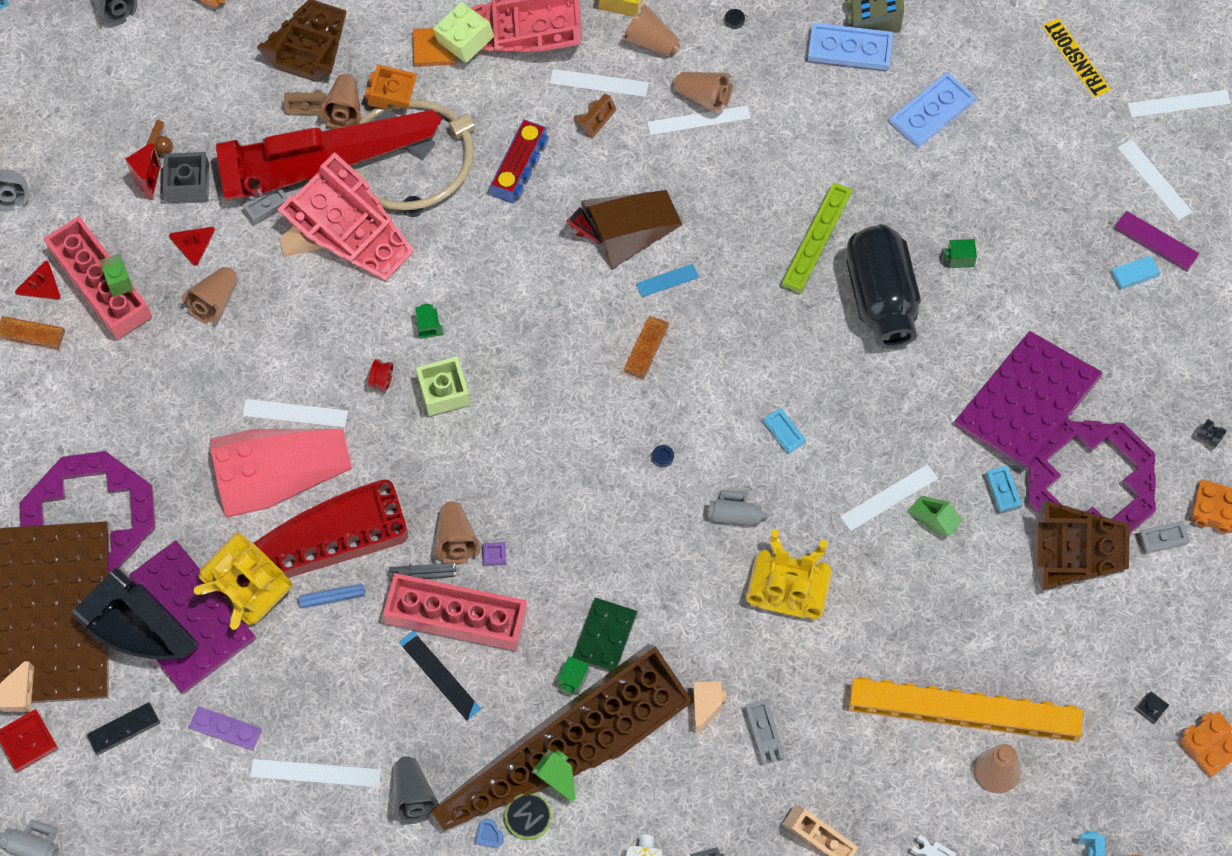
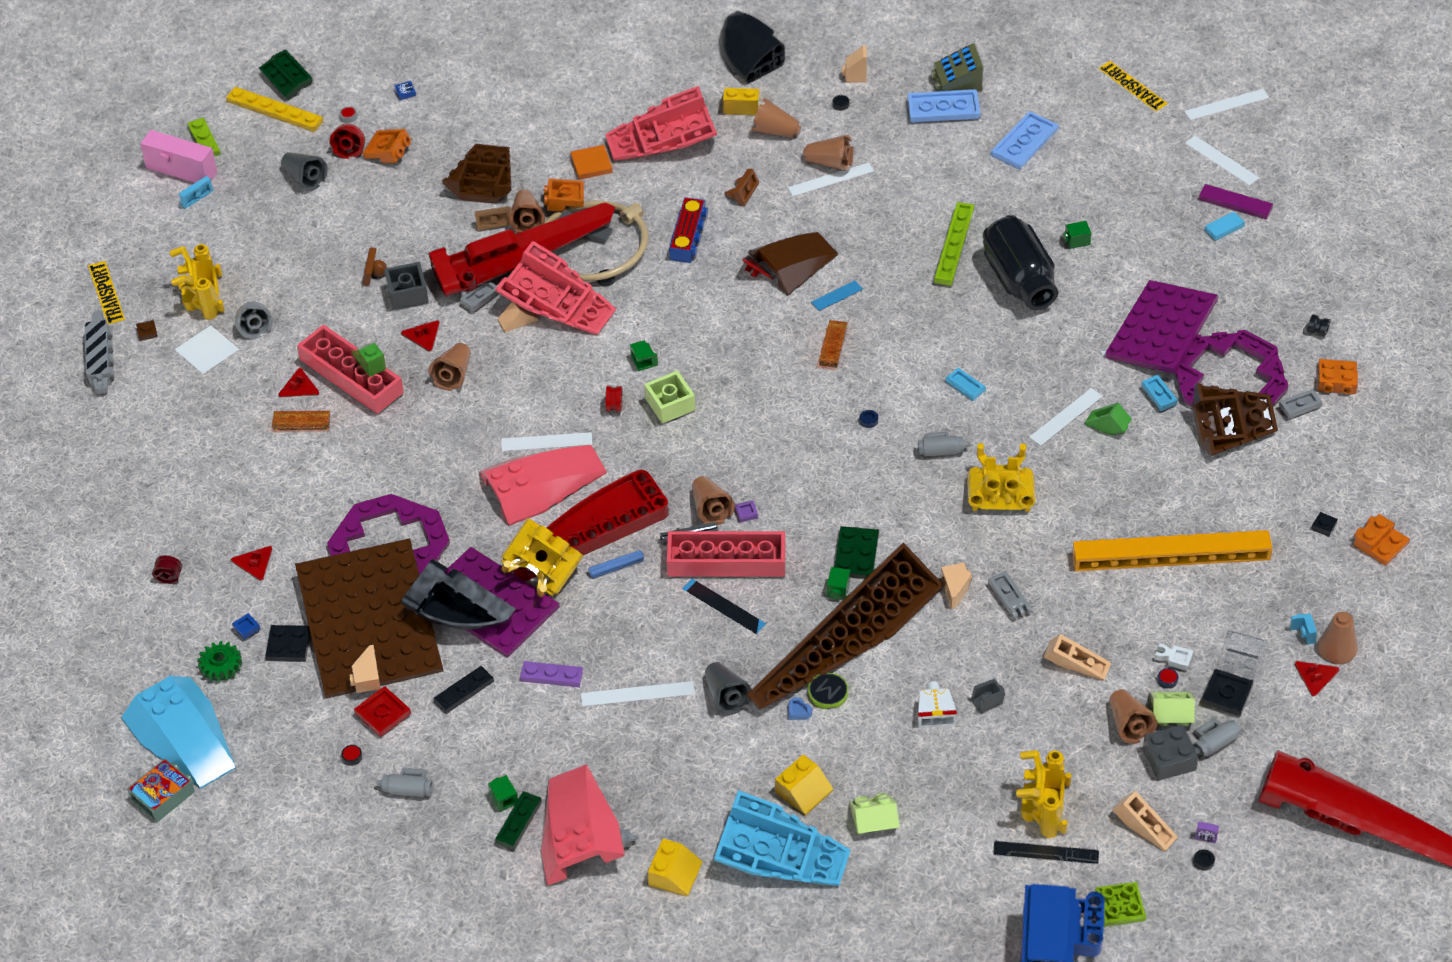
camera: 10 degrees left, 15 degrees down
red slope [125,143,161,200] -> none
yellowish green brick [433,2,494,63] -> none
bright green slope [532,749,576,802] -> none
white sticker [550,69,649,97] -> none
nougat cone [974,744,1021,794] -> none

